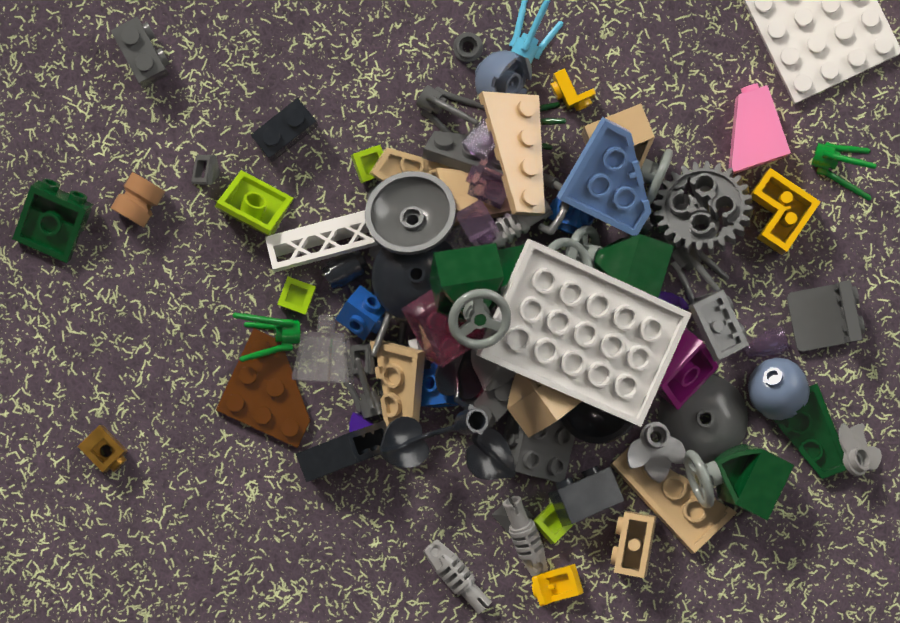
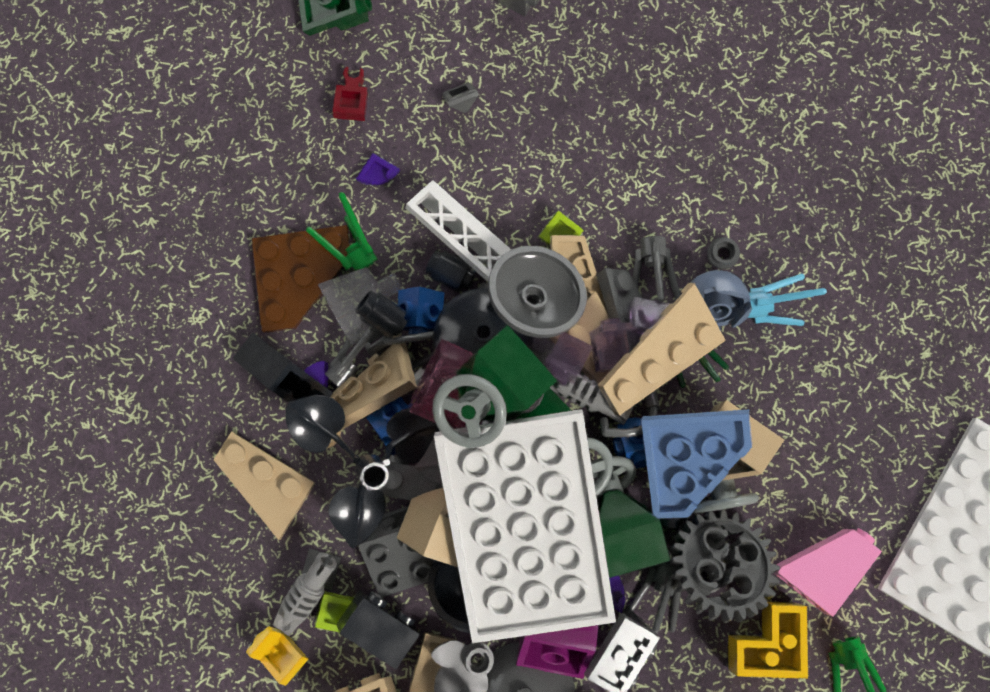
camera: 60 degrees right, 5 degrees down
pearl gold brick [77,425,128,473] -> none
medium nougat wheel [111,172,165,228] -> none
lime slope [215,170,294,236] -> none
black brick [251,98,318,162] -> none
lime plate [277,276,316,315] -> none
light grey hinge [423,539,492,614] -> none
yellow bracket [550,68,596,111] -> none
none -> tan wing [214,432,316,540]
none -> dark red plate [332,67,368,121]
none -> black brick [355,290,407,338]
none -> dark purple tile [356,153,400,185]

